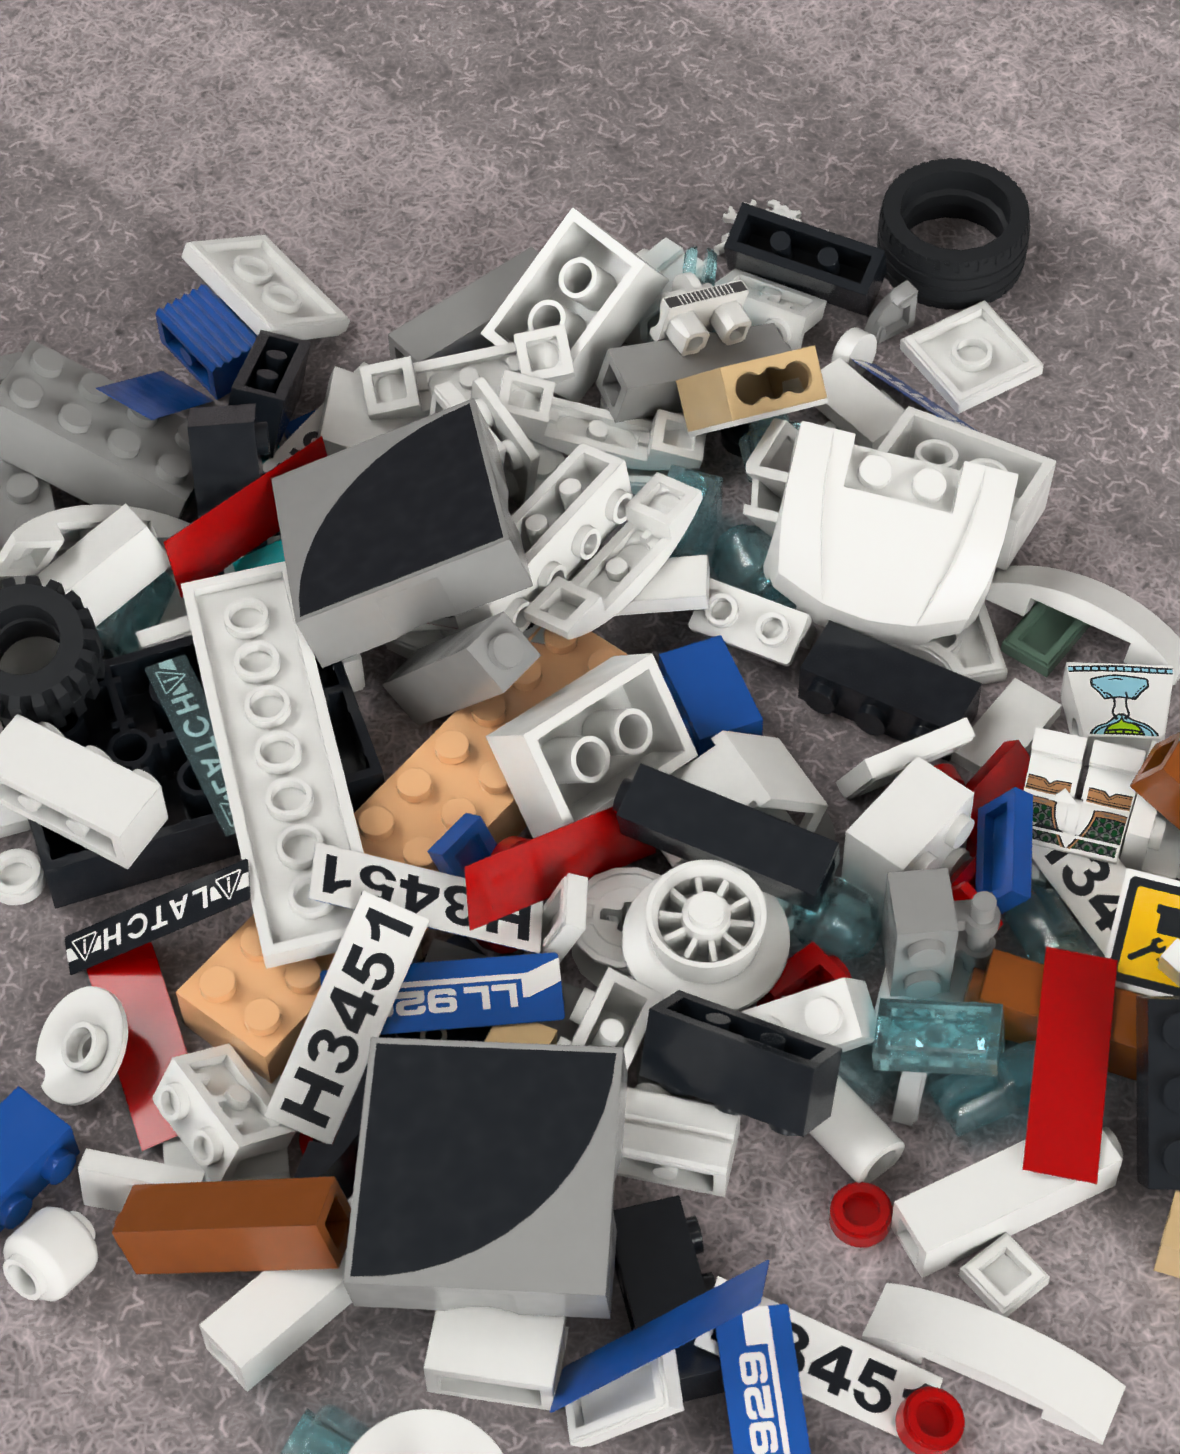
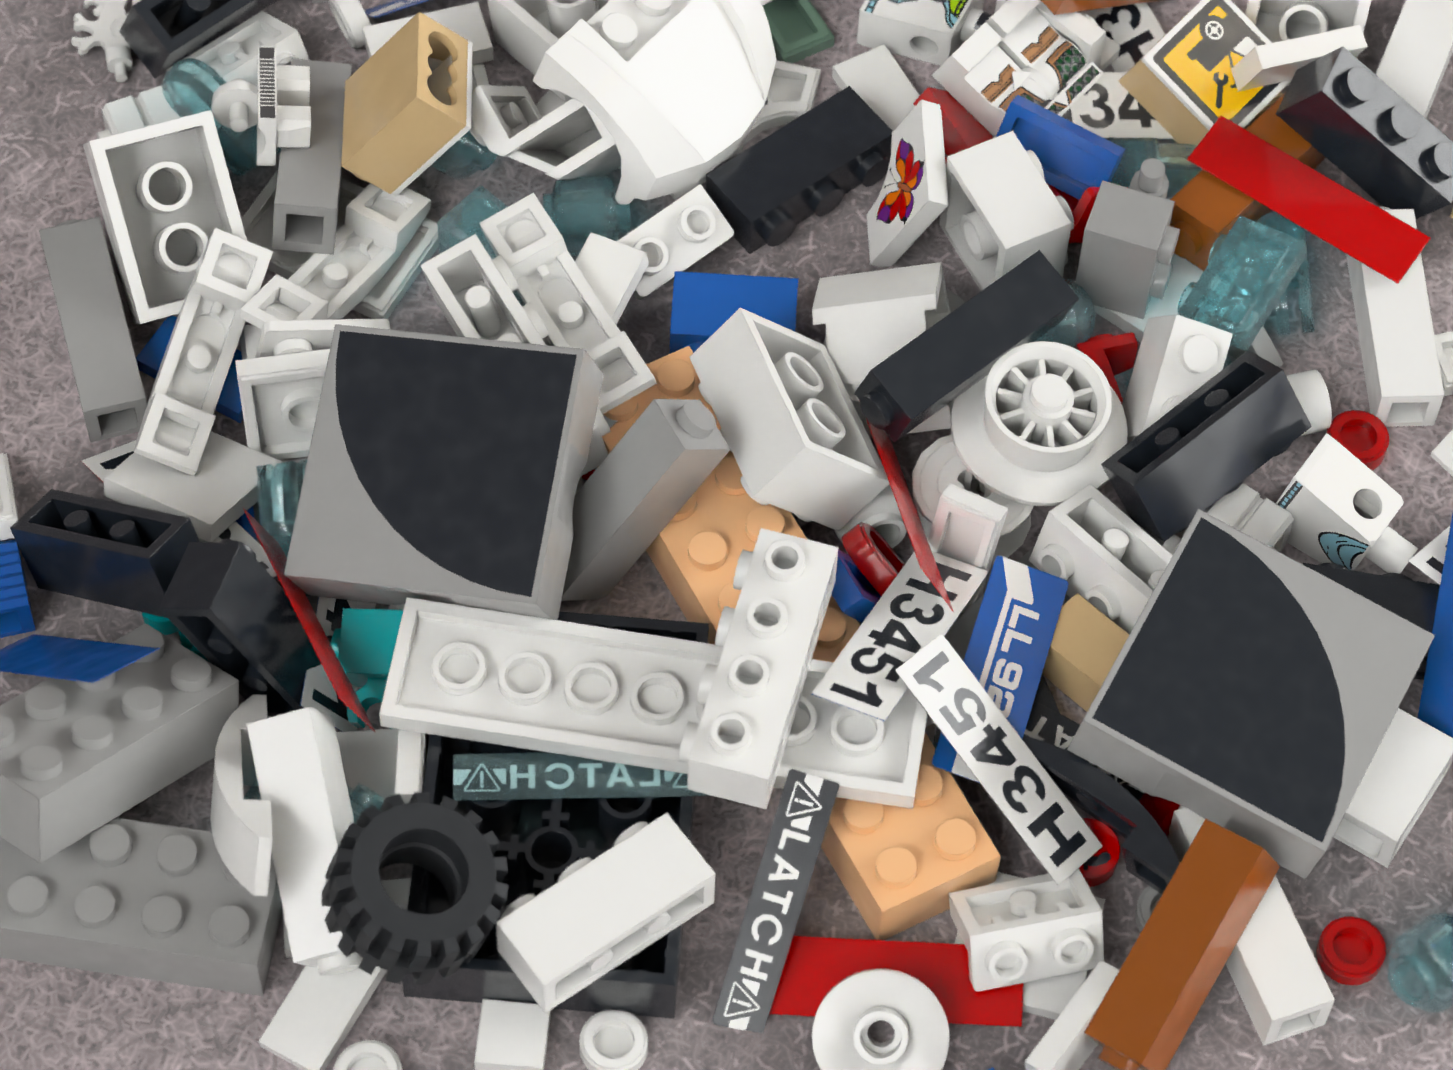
camera: 70 degrees left, 5 degrees up
none -> white brick [678,528,838,809]
none -> white torso [1276,433,1418,574]
none -> red tile [1316,916,1386,985]

